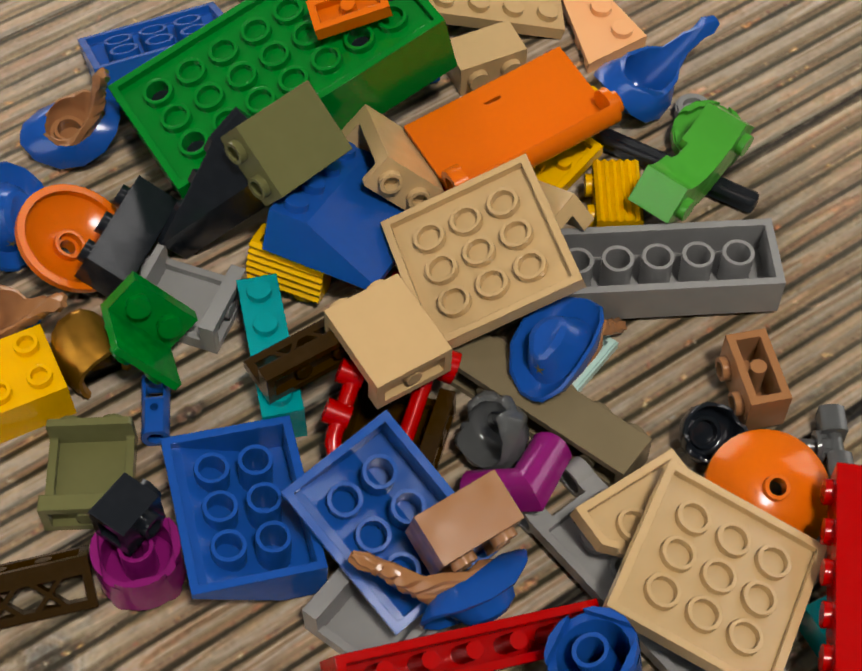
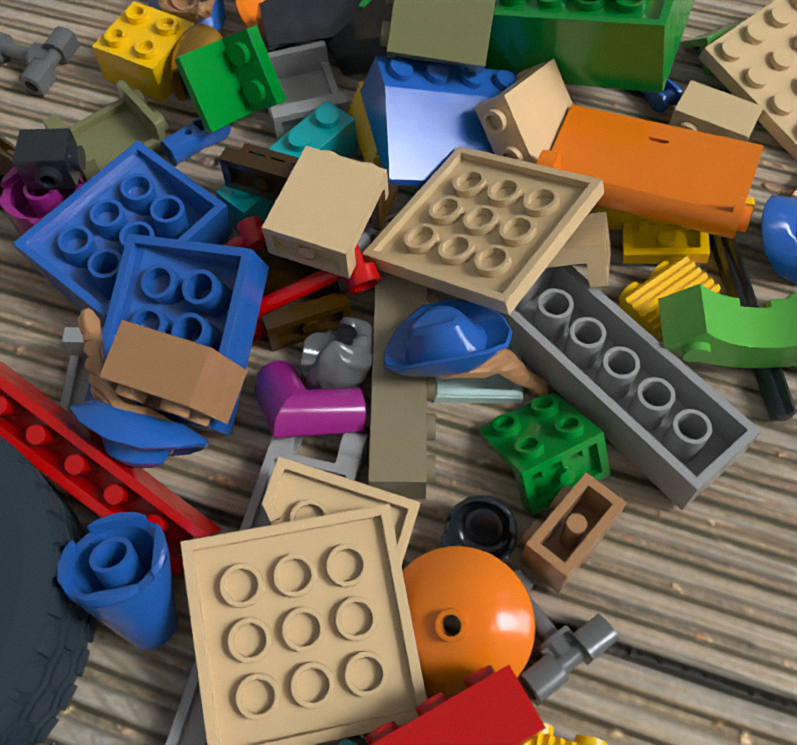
camera: 55 degrees right, 5 degrees up
none -> green bracket [479,392,611,516]

